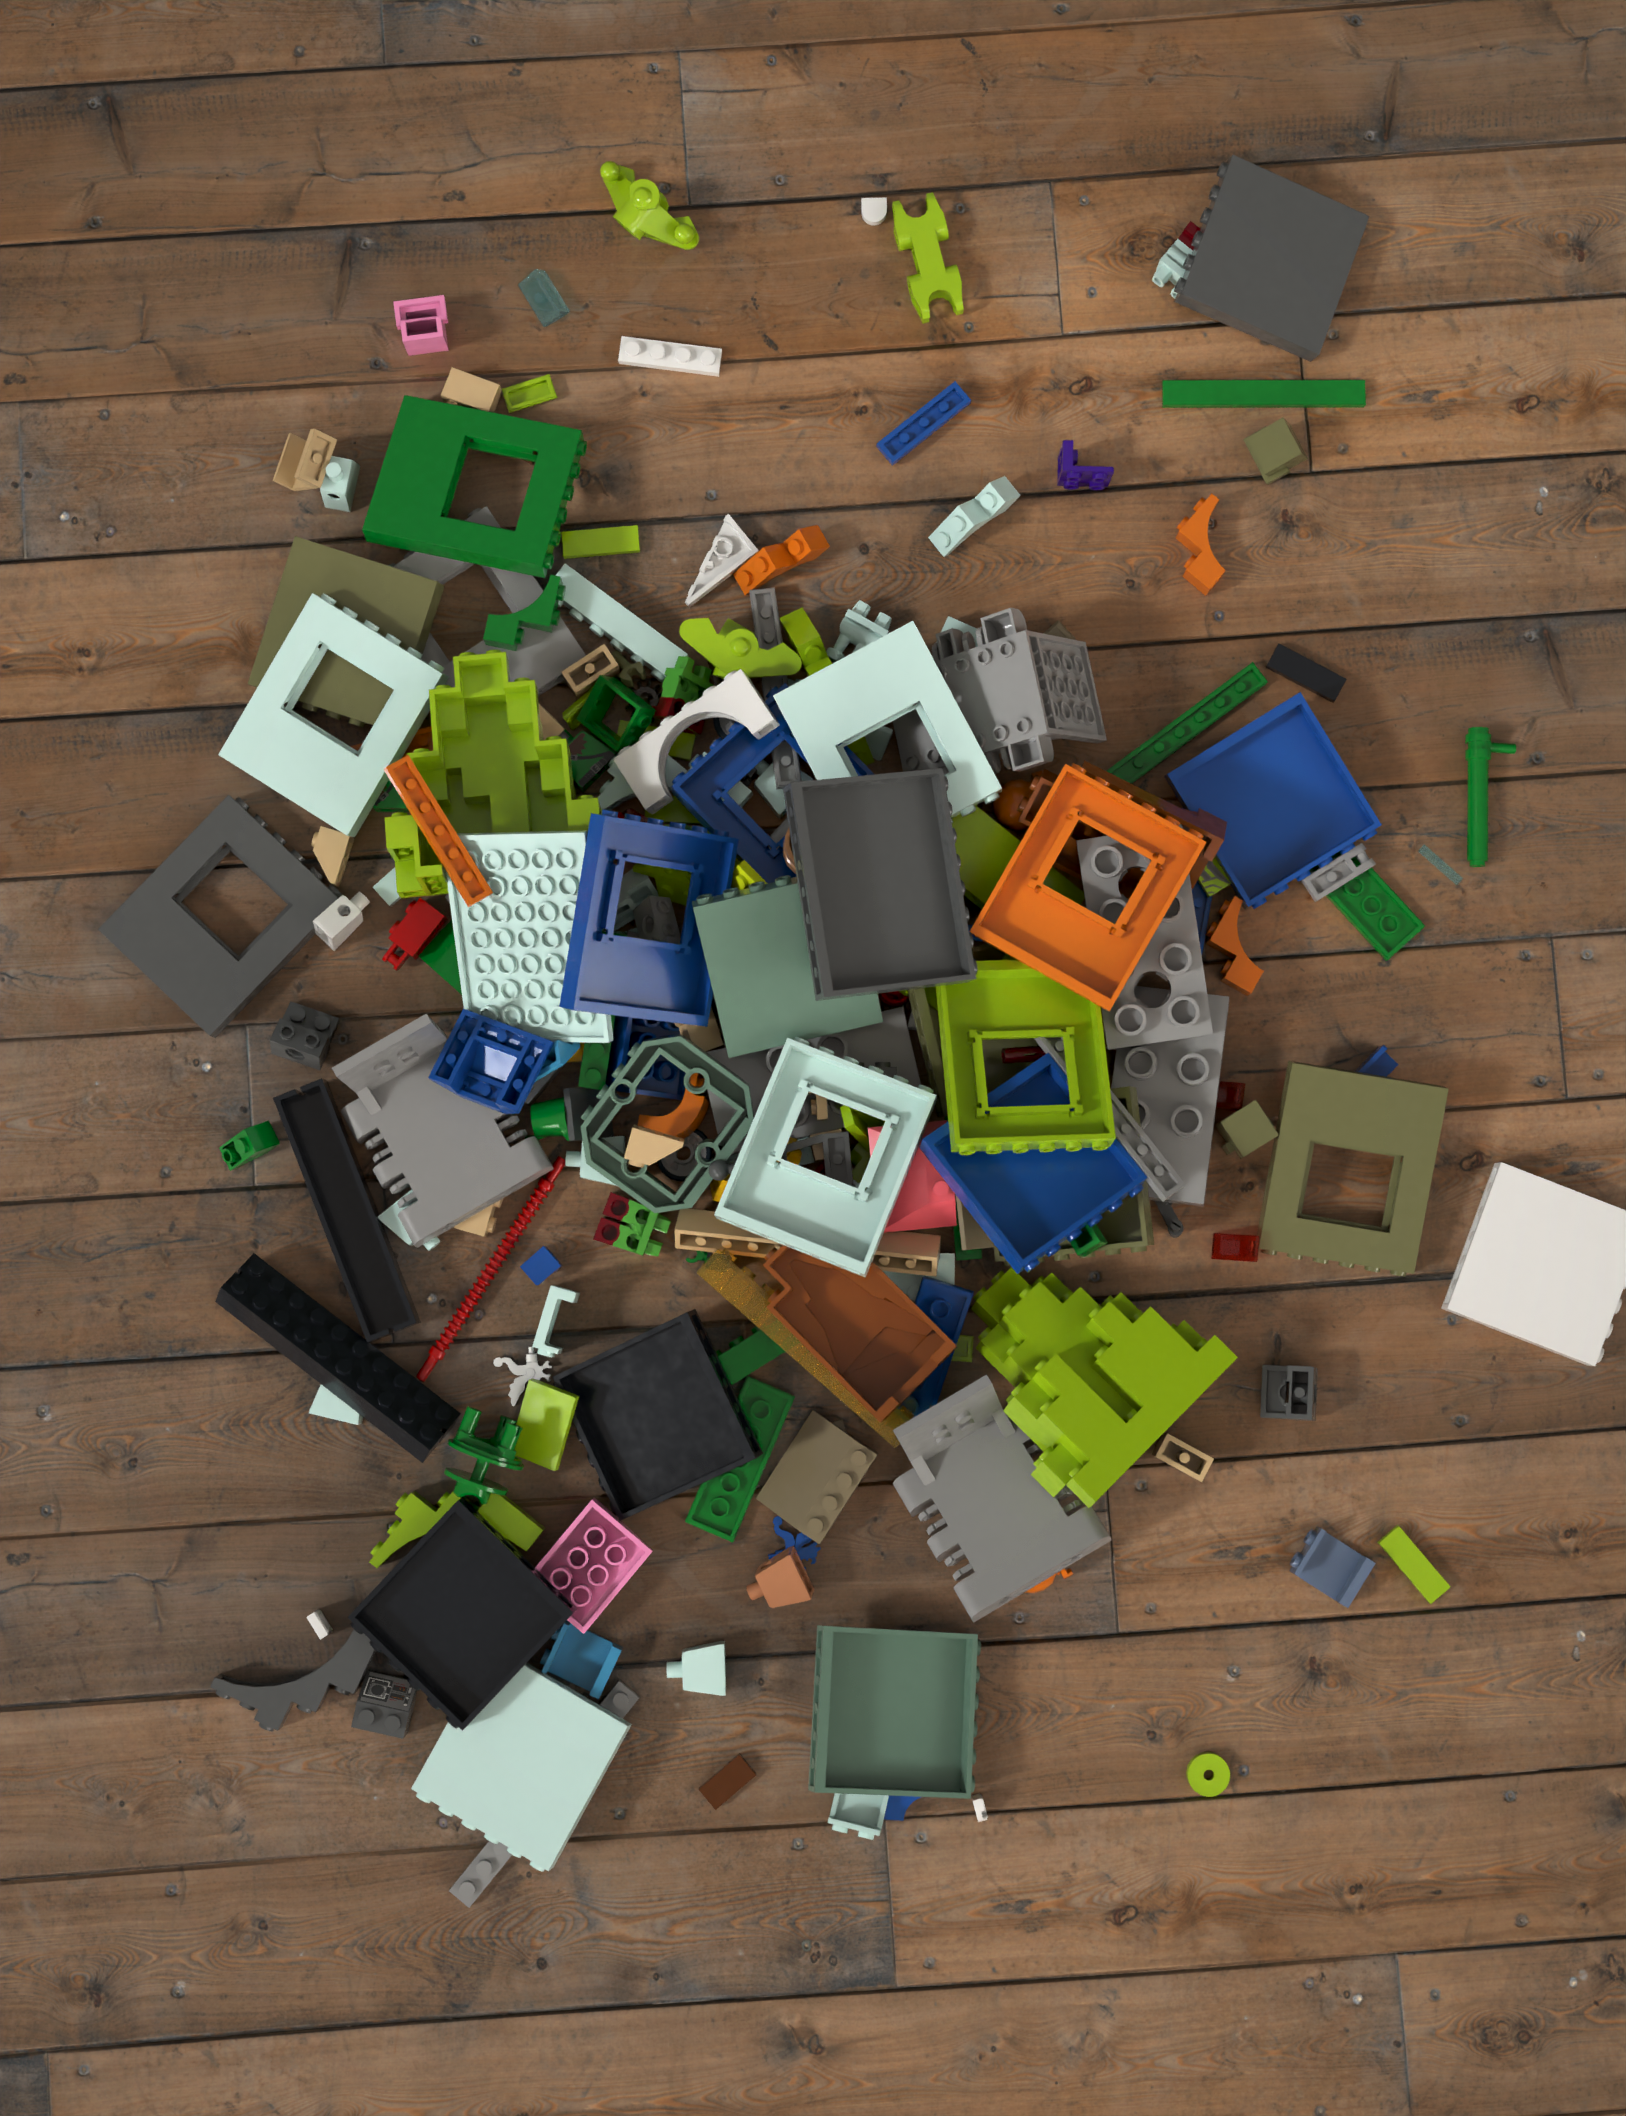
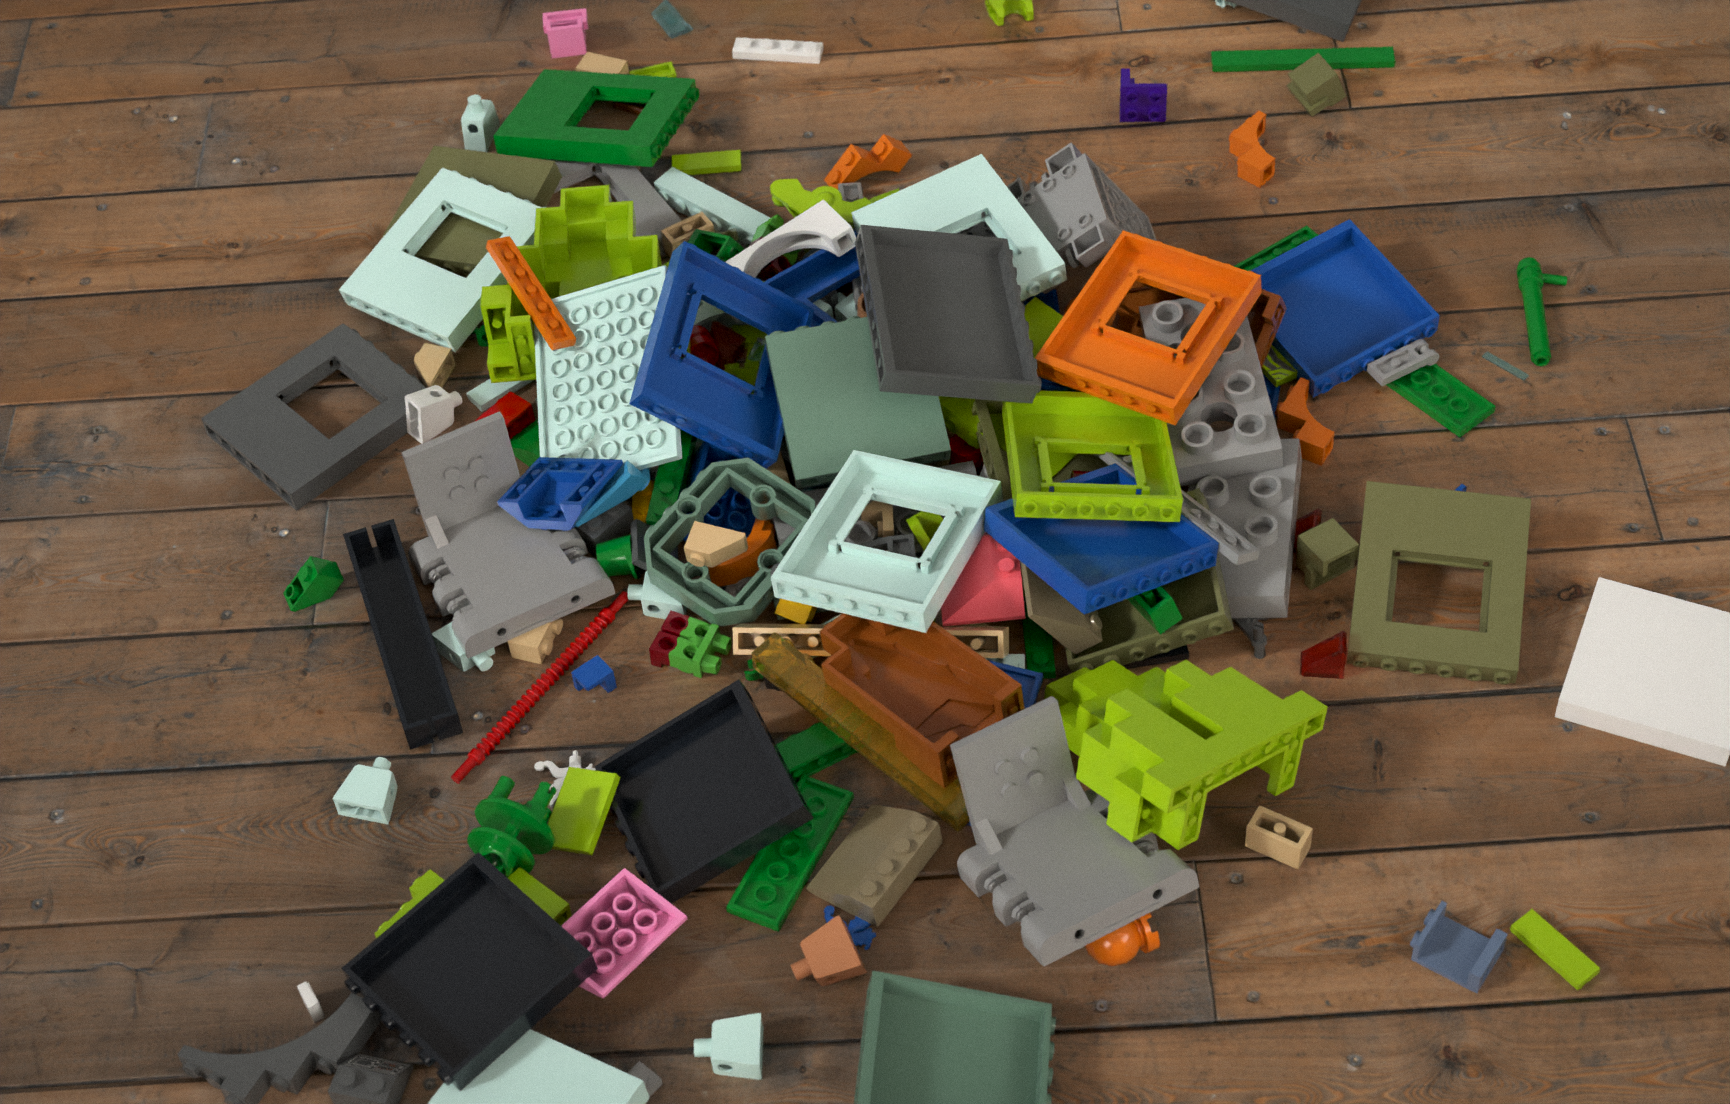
camera: 10 degrees right, 35 degrees down
black piece [215,1253,461,1463] -> none
dark grey brick [270,1001,340,1070] -> none
tan panel [273,429,337,491] -> none
green arch [483,575,566,651] -> none
light aqua panel [532,1285,580,1358] -> none
dark azure panel [540,1621,623,1699] -> none
white wing [685,514,759,608] -> none
blue plate [876,381,971,466] -> none
light aqua arch [928,476,1021,557] -> none
dark grey brick [1260,1365,1318,1421] -> none
black tile [1266,644,1347,703] -> none

